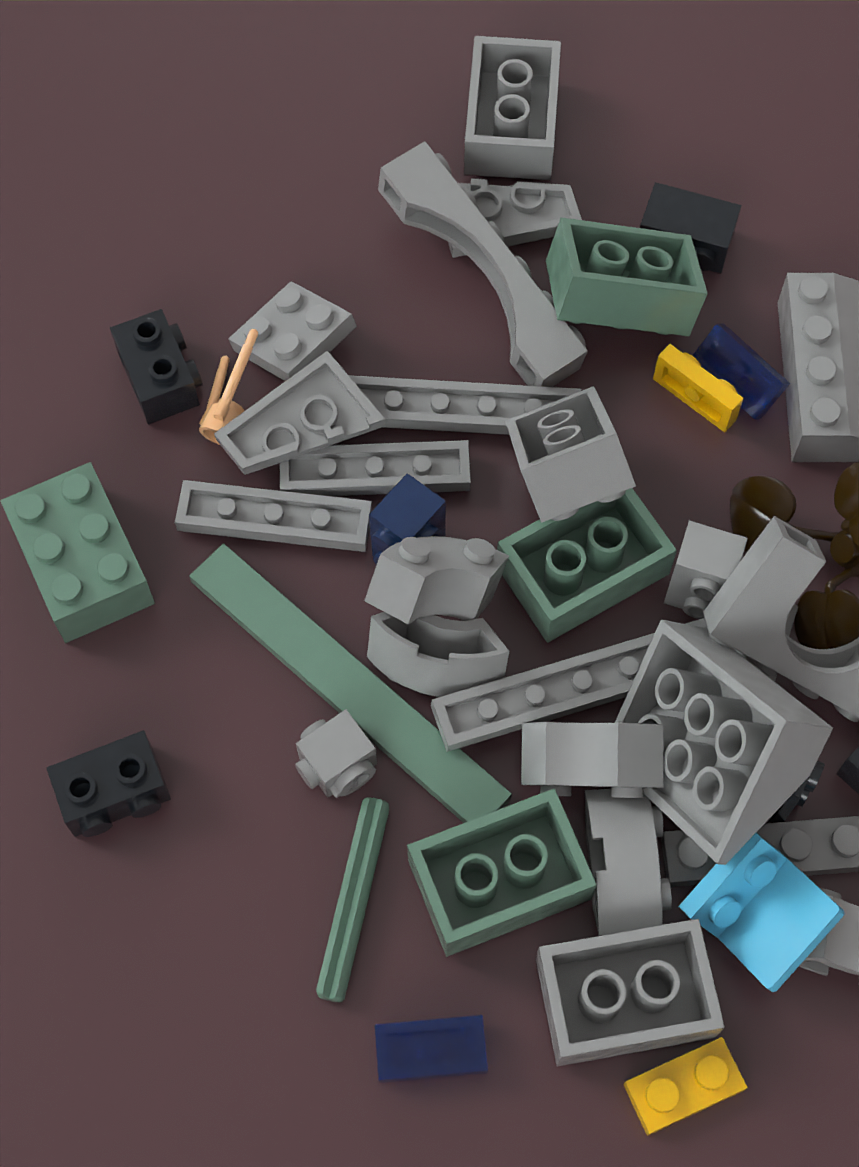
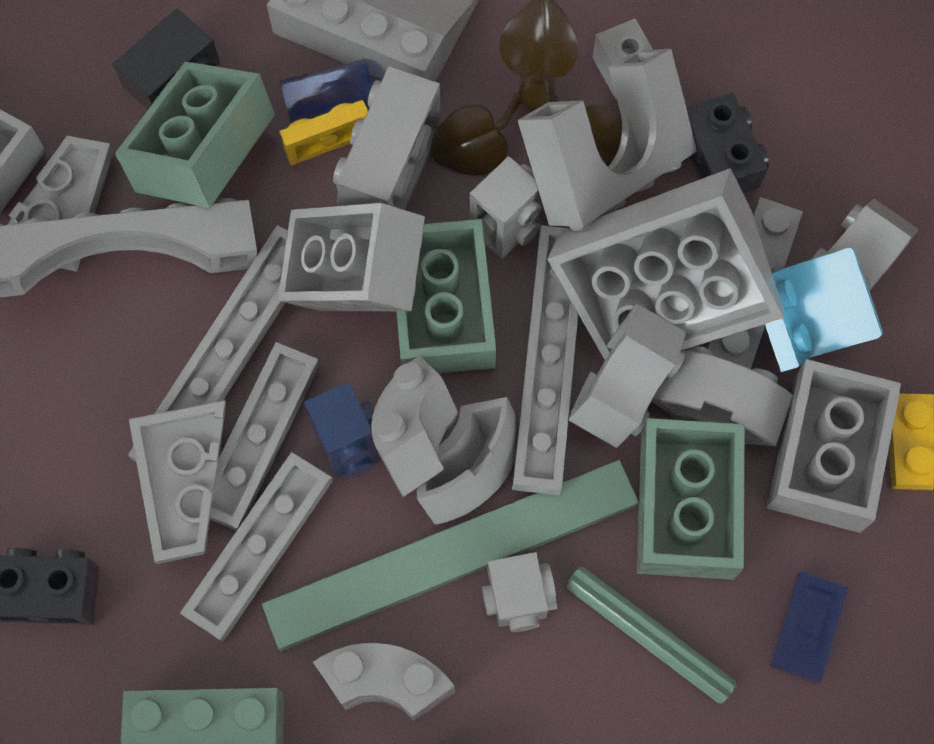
camera: 65 degrees left, 5 degrees up
light nougat plant [199,329,258,446] -> none
light grey plate [228,281,357,381] -> none
none -> light grey brick [313,643,455,722]
none -> light grey brick [333,66,441,210]

